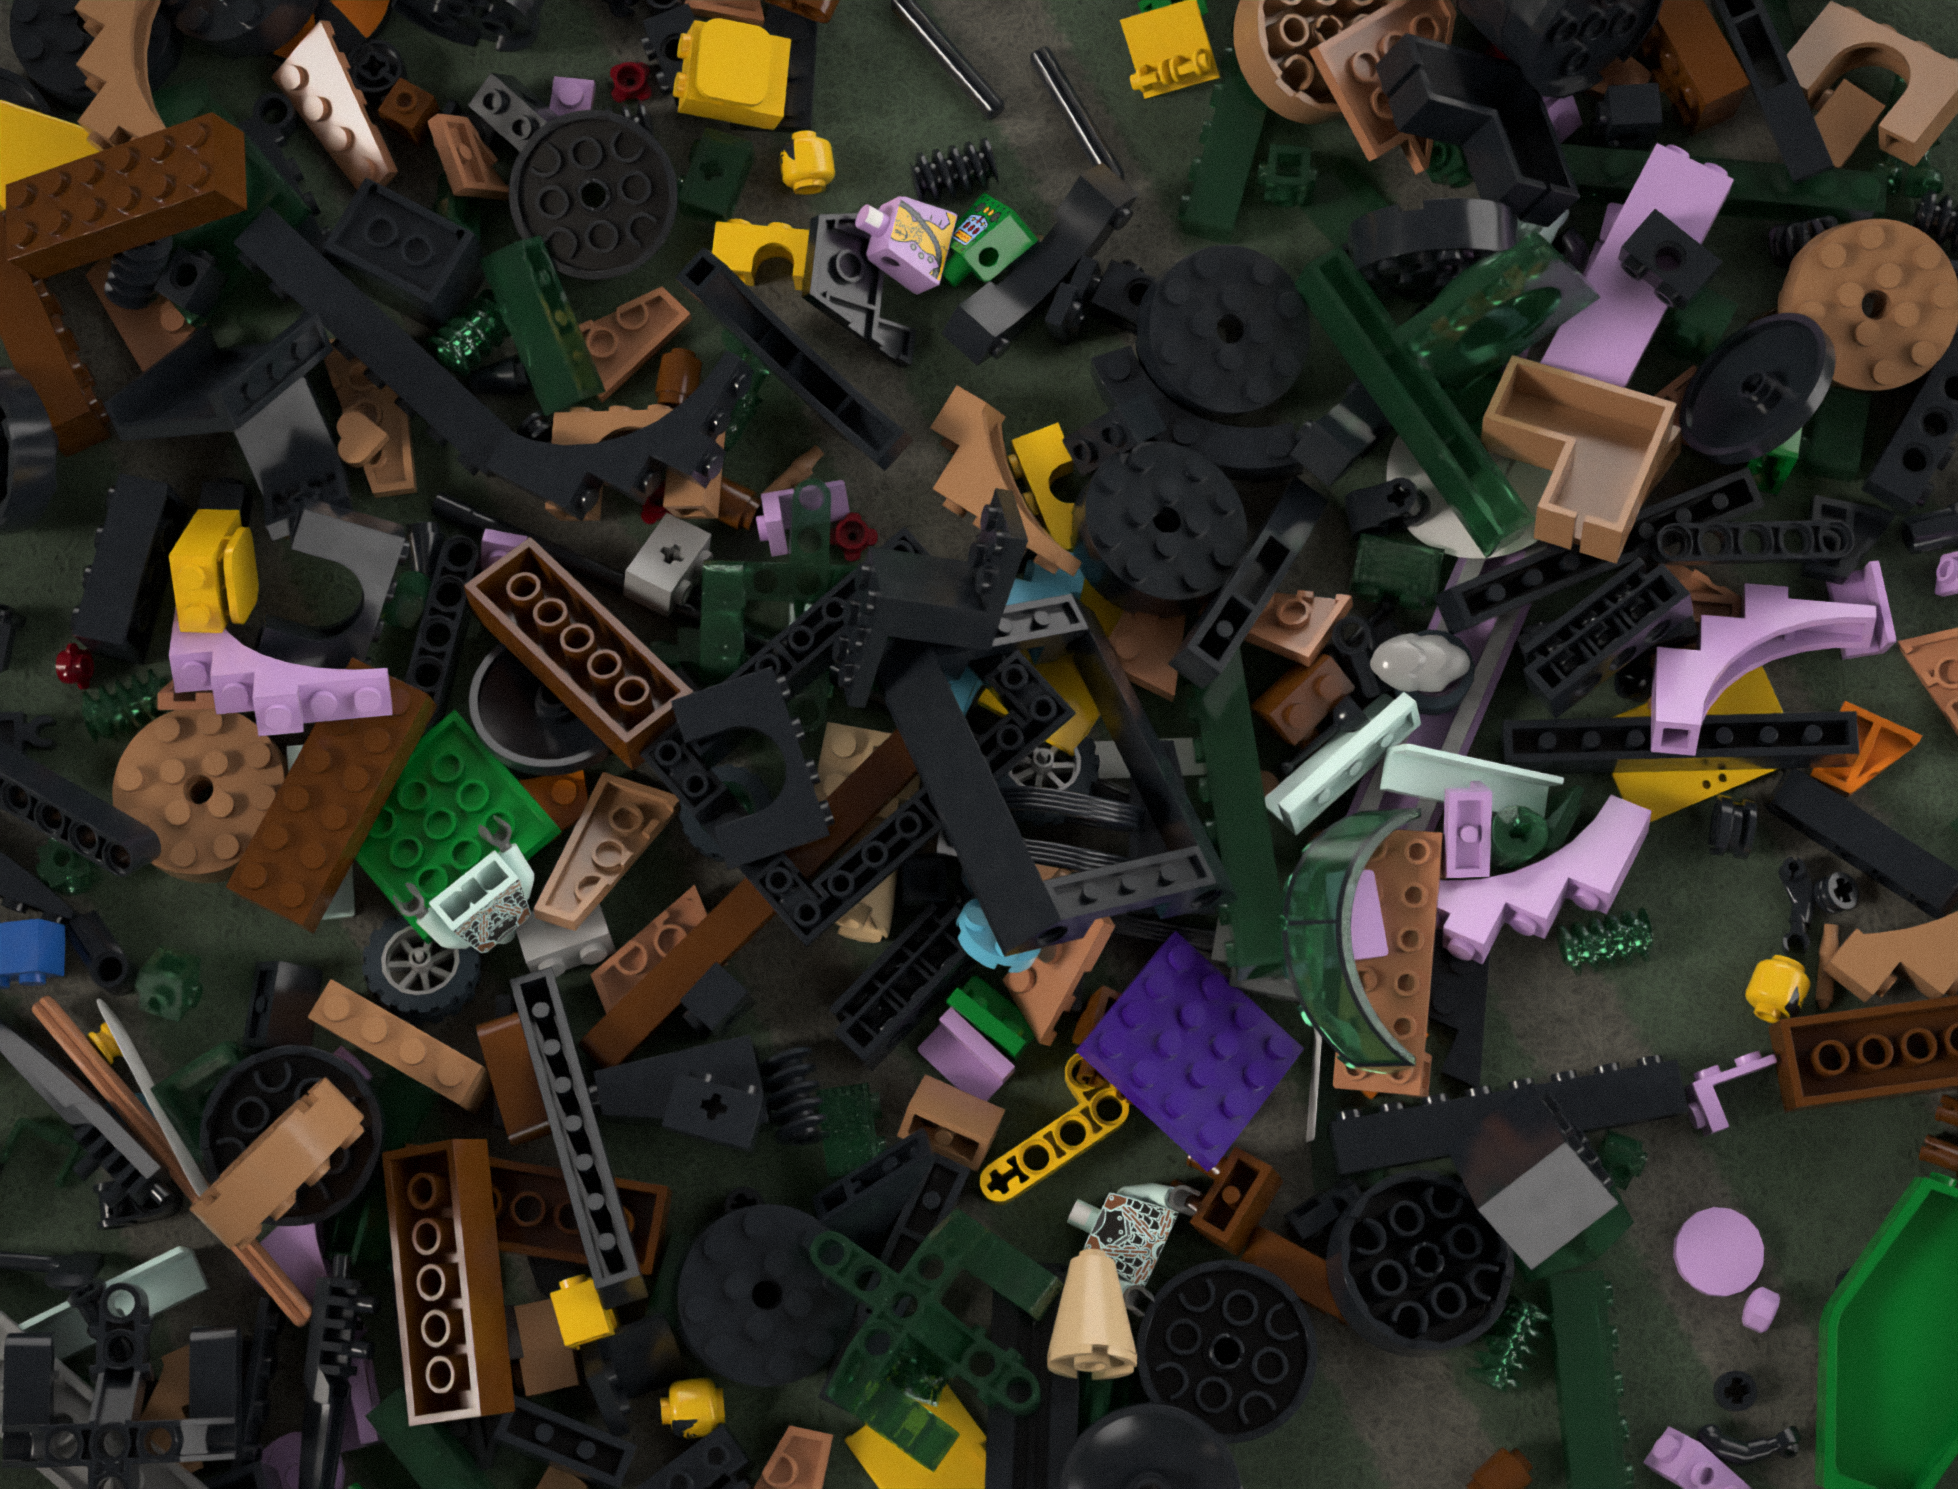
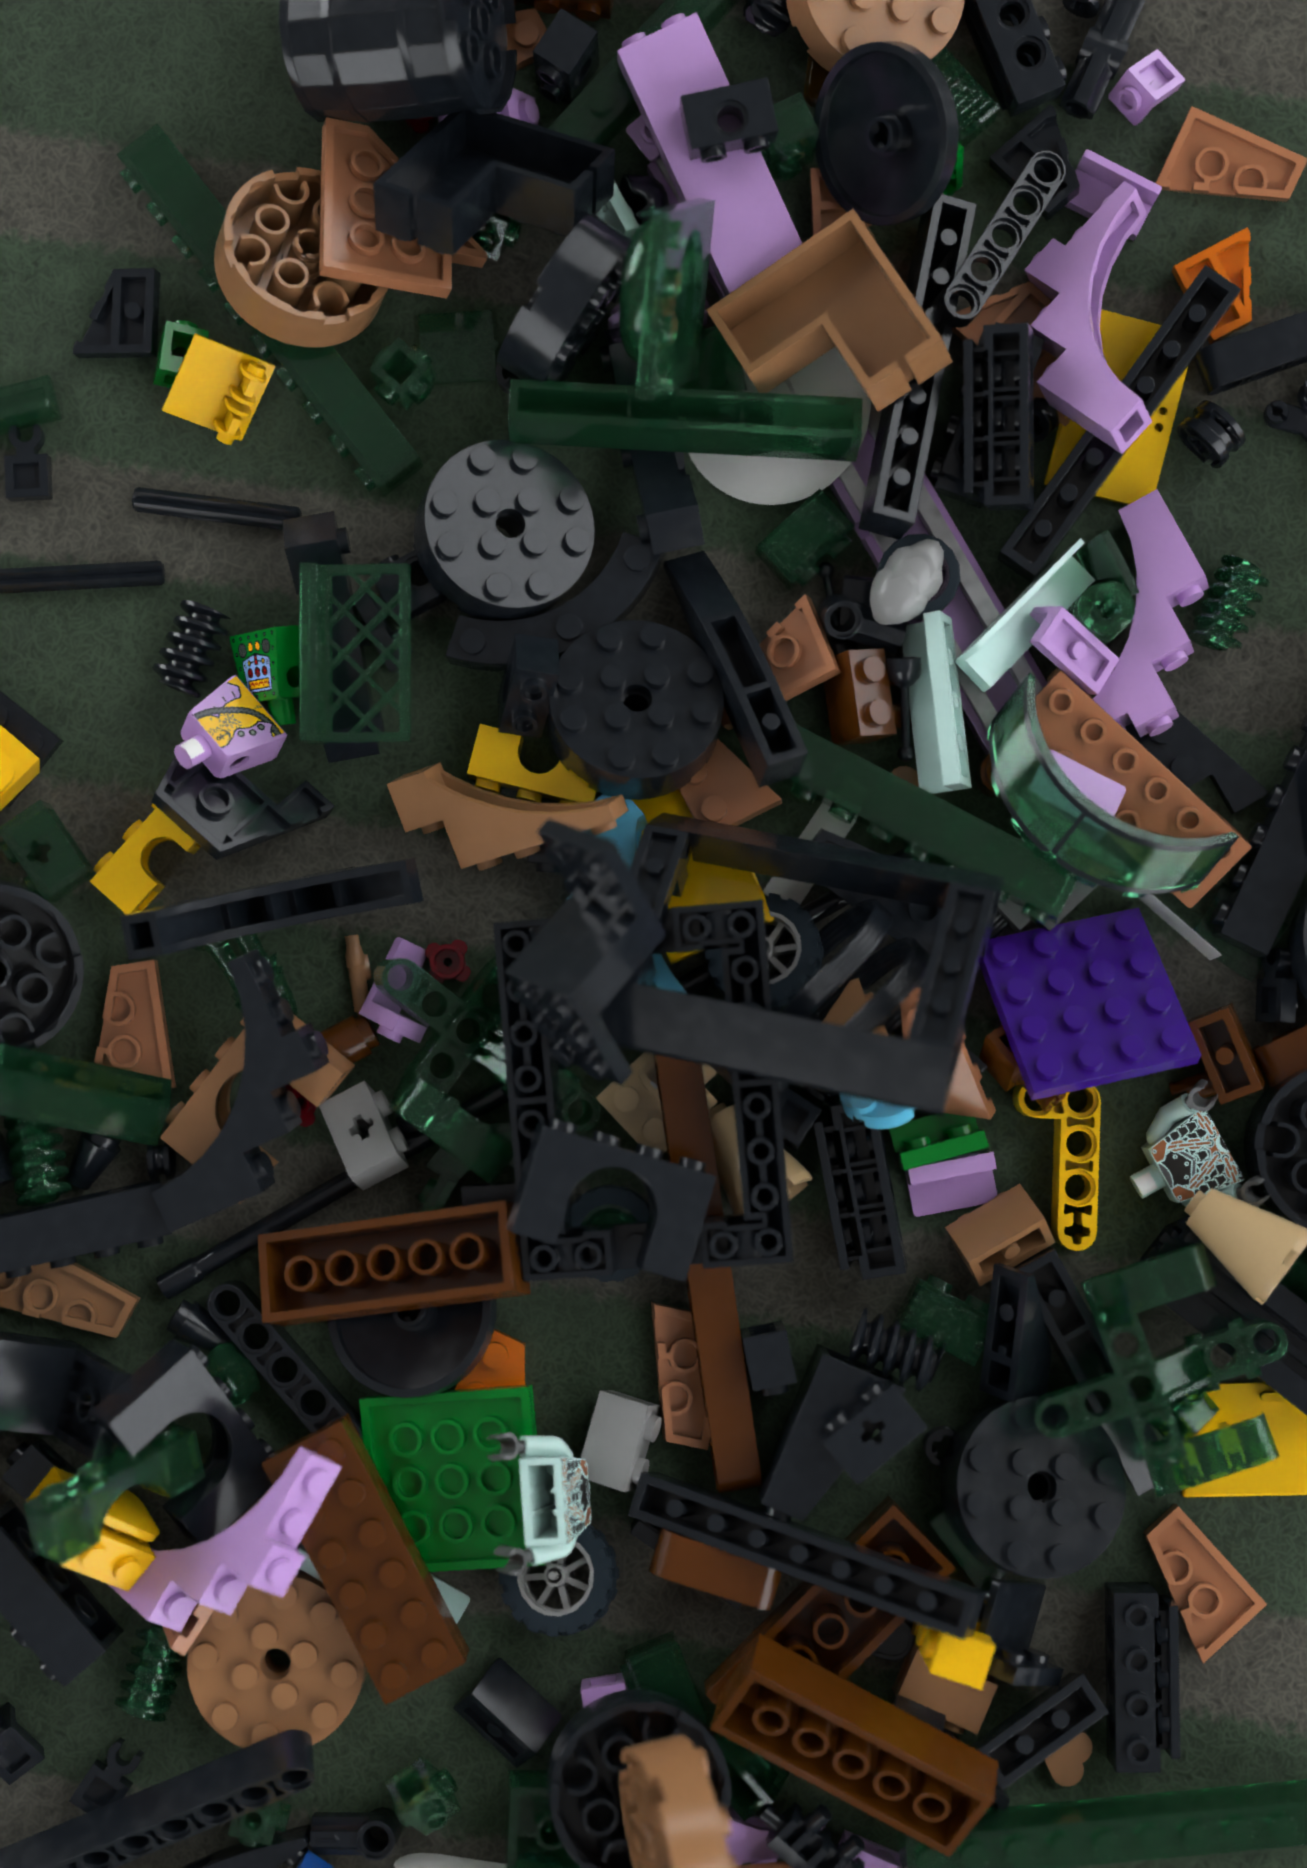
camera: 60 degrees left, 10 degrees up
dark red plate [56,643,94,690] -> none
medium nougat arch [308,979,493,1116] -> none
medium nougat tile [337,411,390,468] -> none
lavender plate [481,529,527,570] -> none
medium nougat wing [534,772,681,931] -> none
reddish brown brick [655,348,703,409] -> none
yellow head [660,1377,725,1439] -> none
yellow head [779,131,835,195] -> none
black piece [1344,477,1431,542] -> none
none -> clear green arch [24,1422,206,1564]
none -> clear green fence [300,562,411,745]

